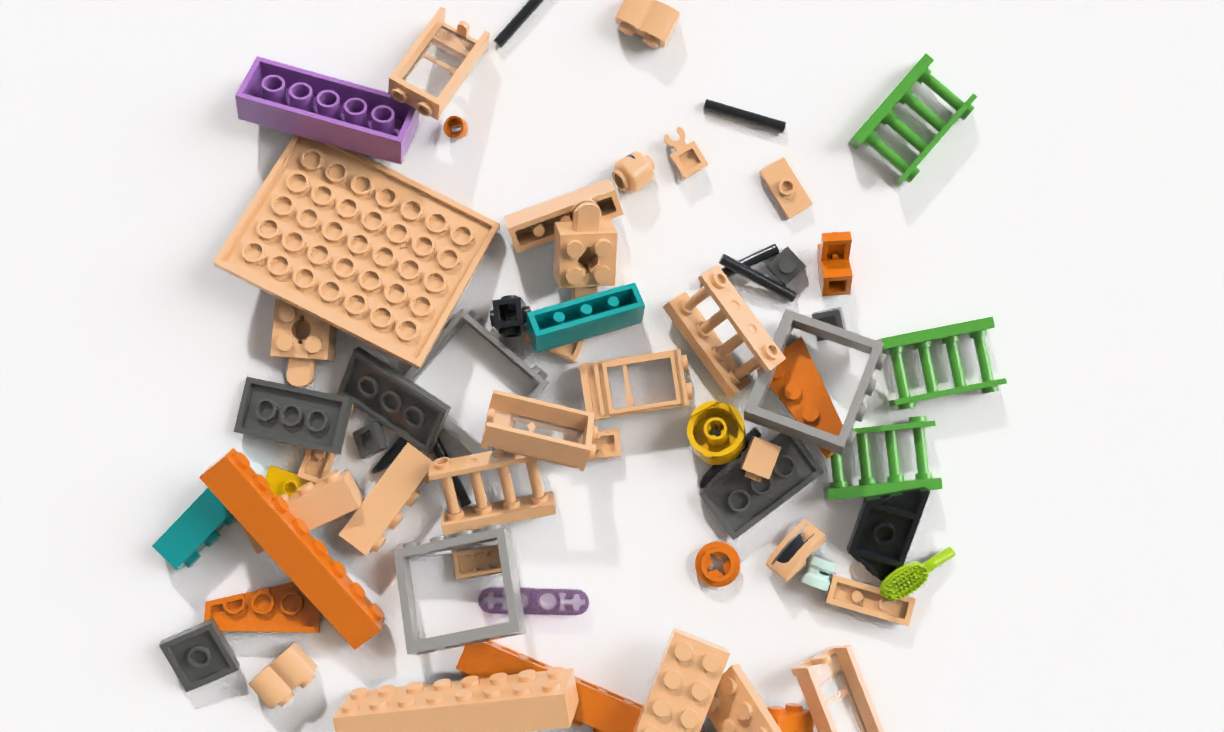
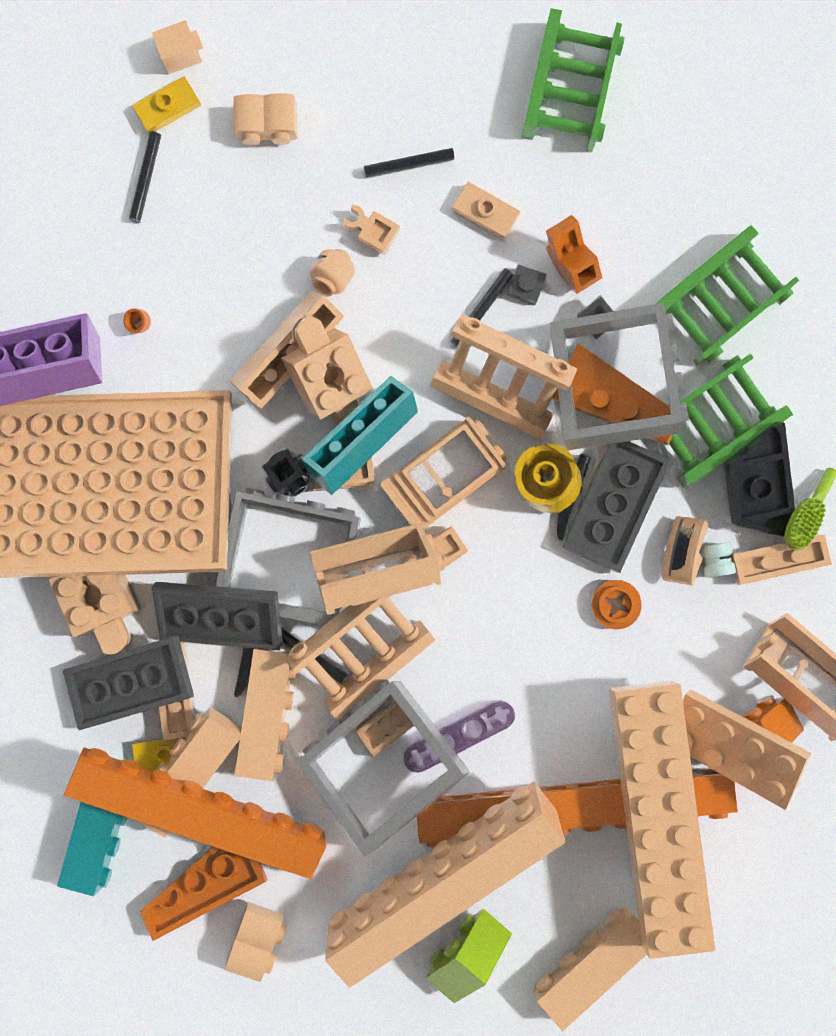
camera: 25 degrees left, 0 degrees up
dark grey hinge [159,618,240,693] -> none
dark grey plate [352,422,388,459] -> none
door [388,7,490,121] -> none
black bar [718,253,797,302] -> none
light nougat brick [740,436,782,482] -> none

